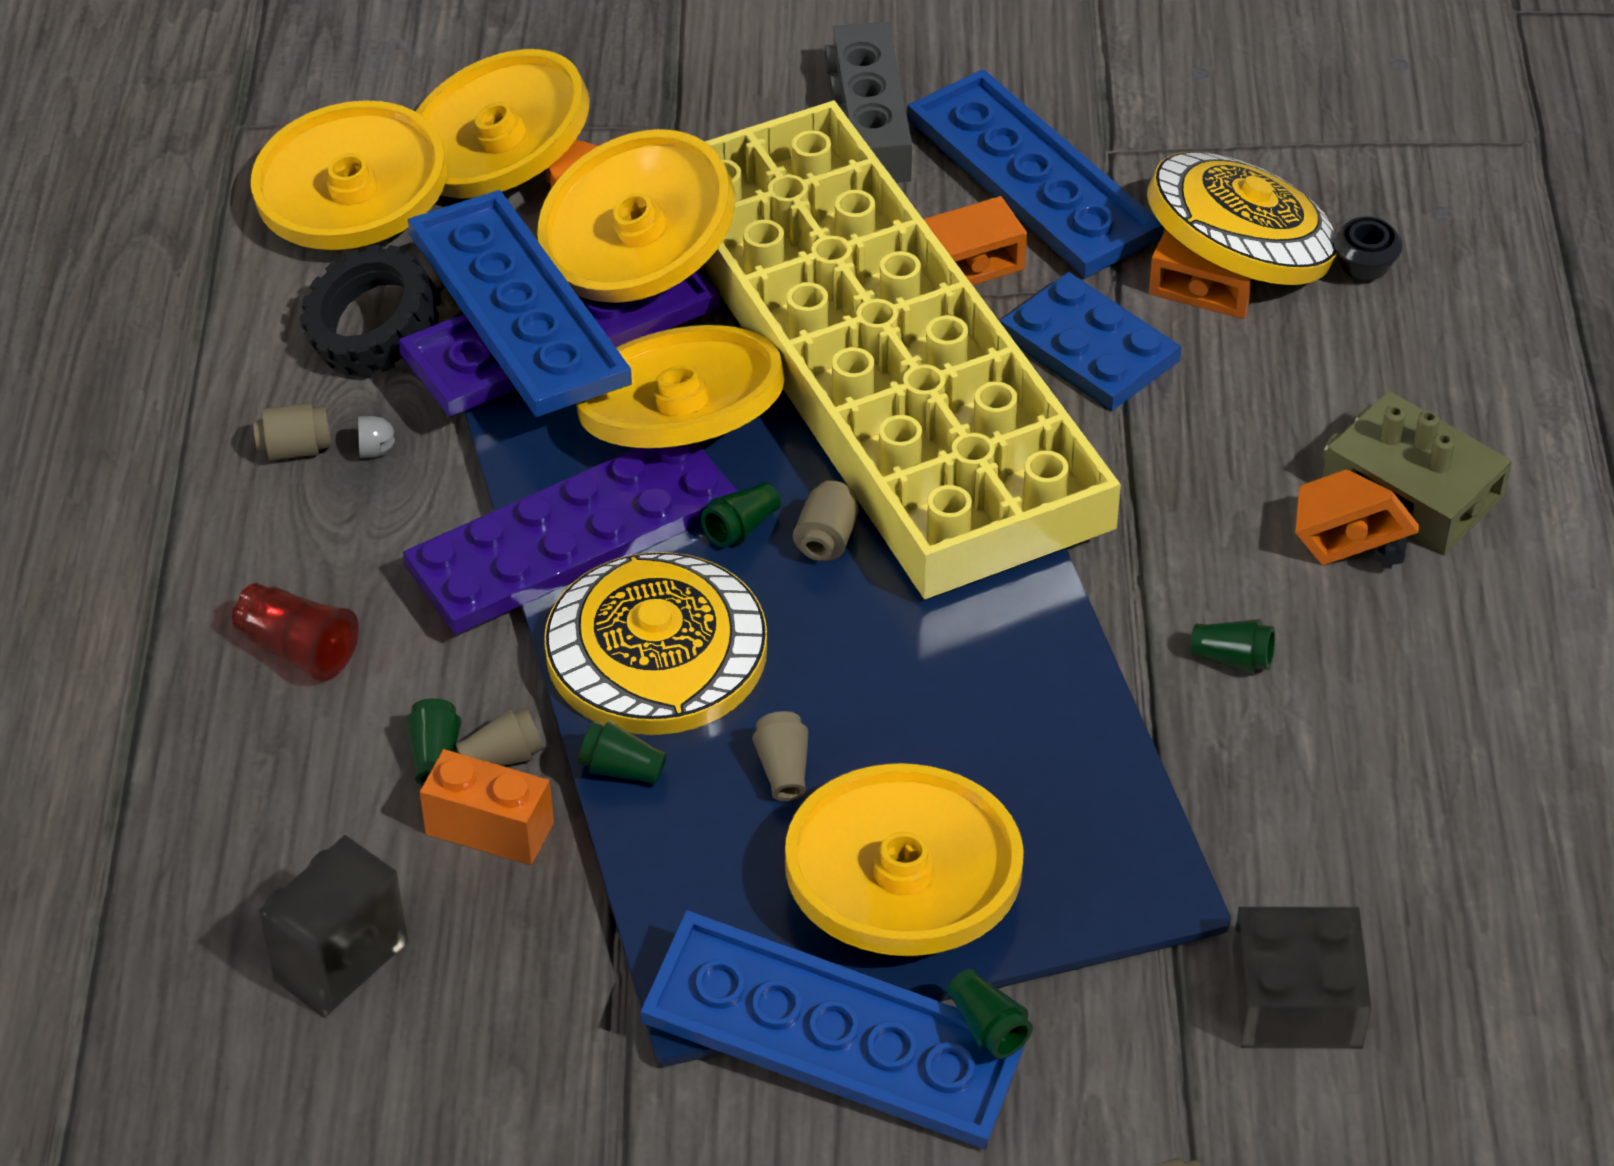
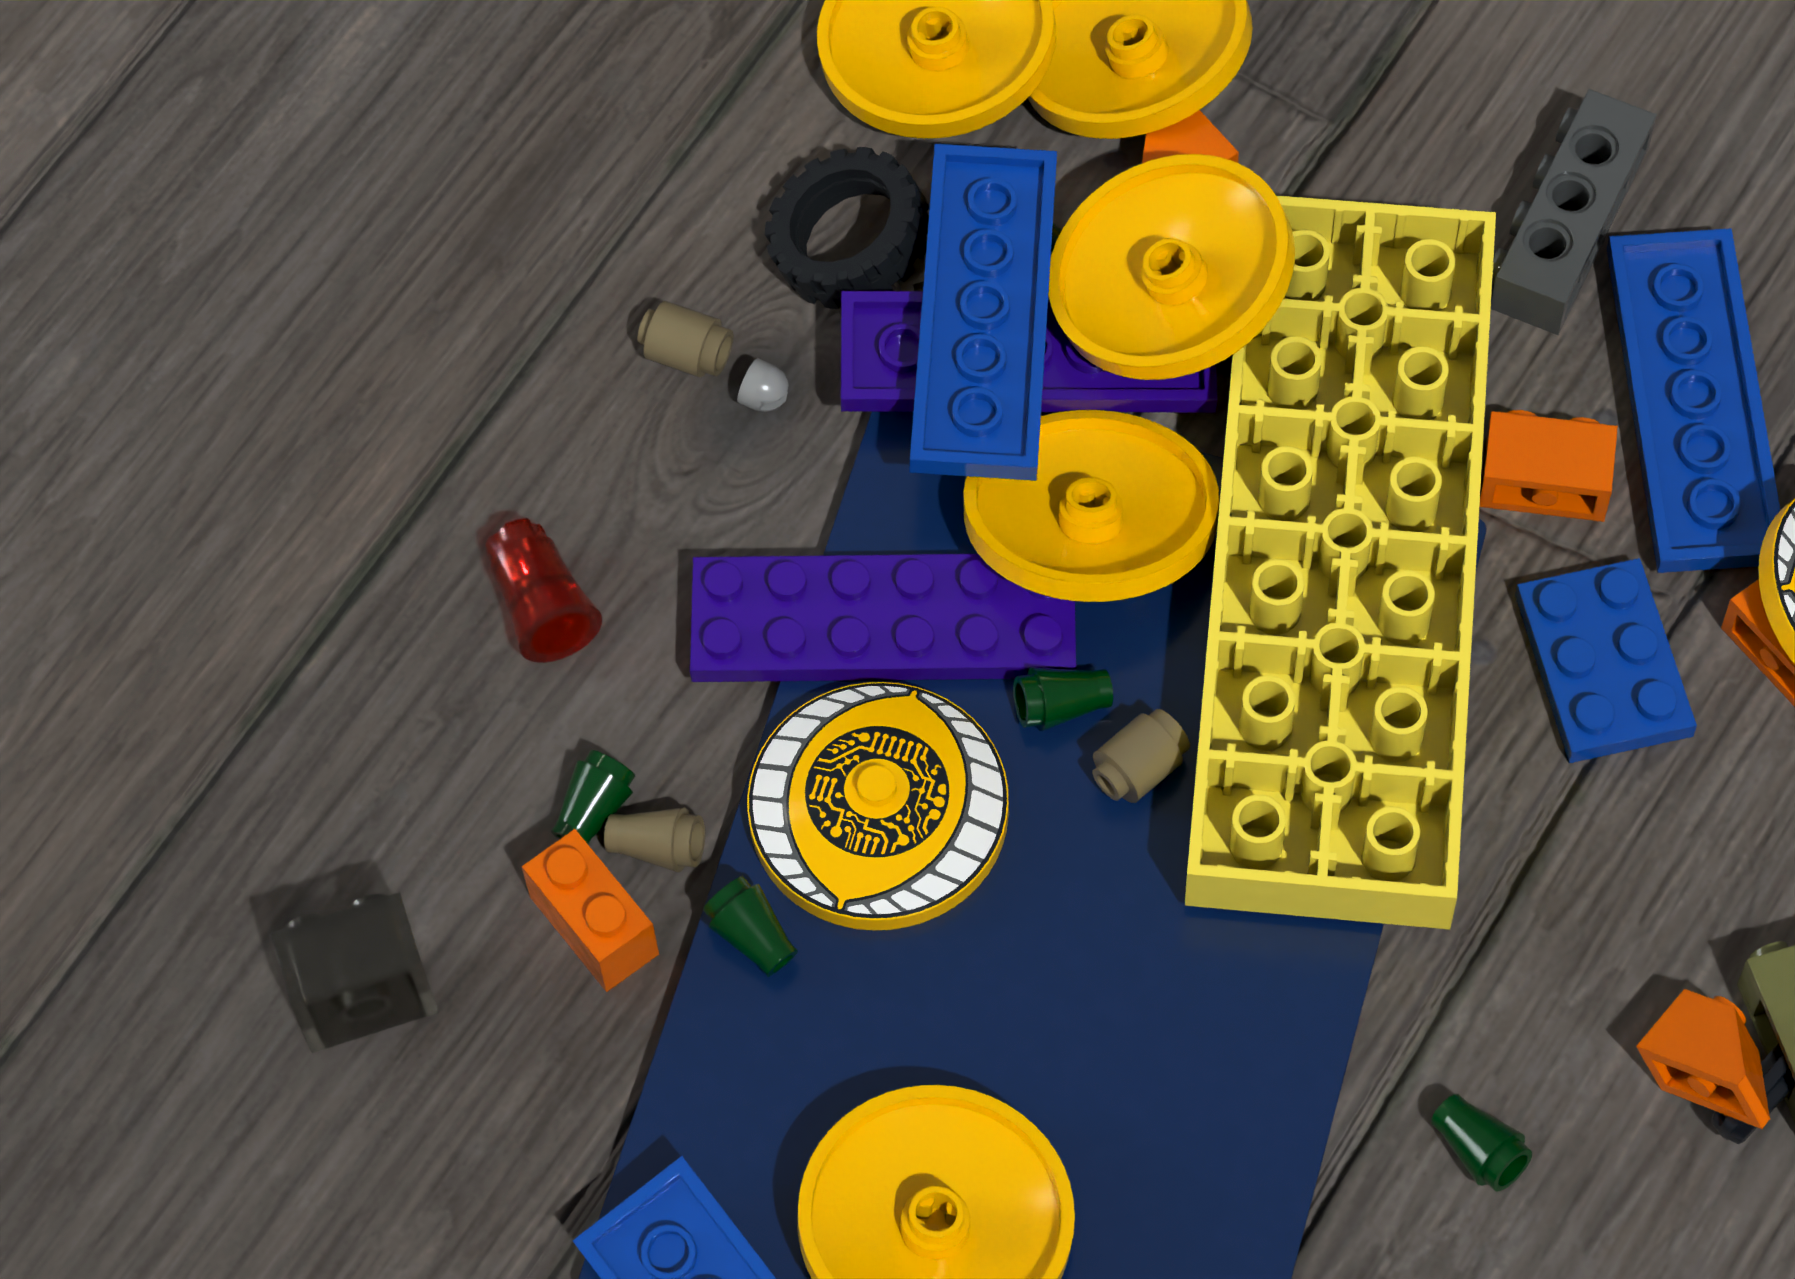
camera: 35 degrees right, 15 degrees up
dark tan cone [752,711,809,801] -> none

